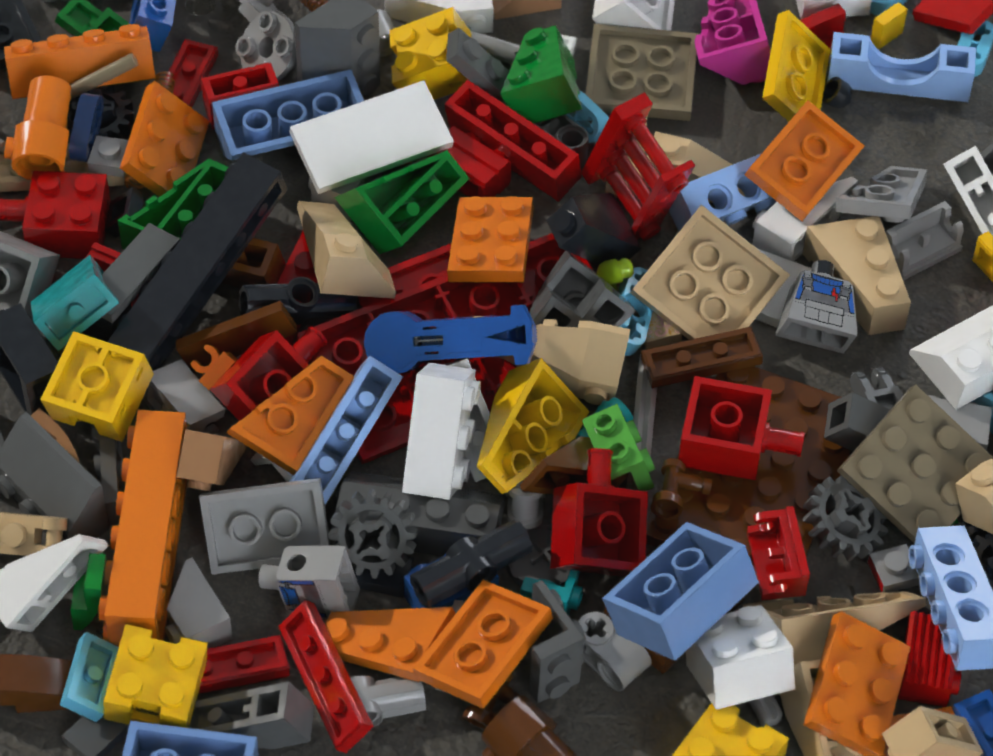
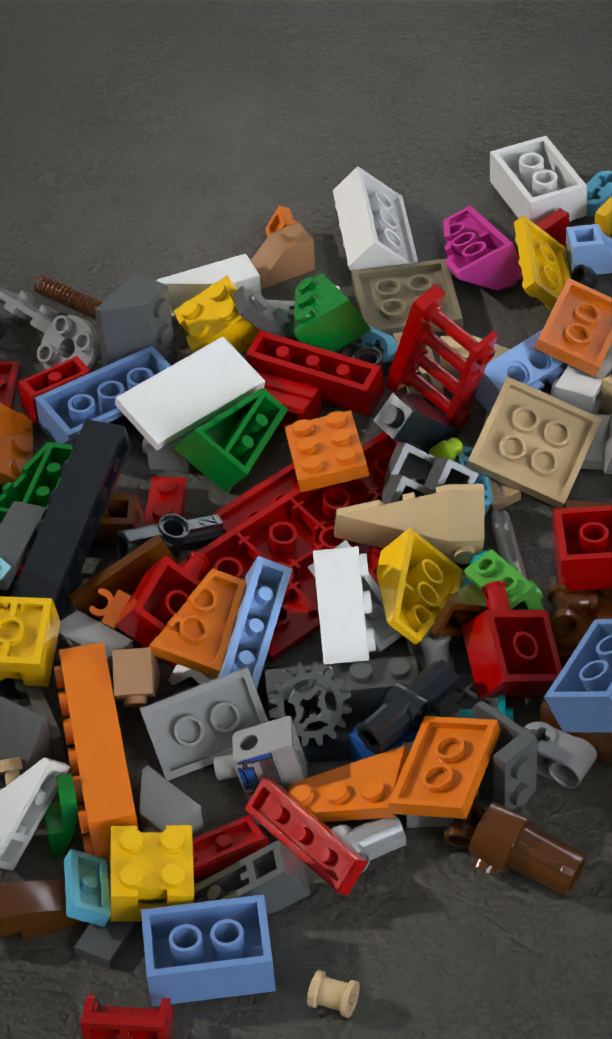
camera: 10 degrees left, 10 degrees down
tan wedge [297,201,396,299] -> none
blue piece [364,305,537,374] -> none
reddish brown tile [641,327,763,388] -> none

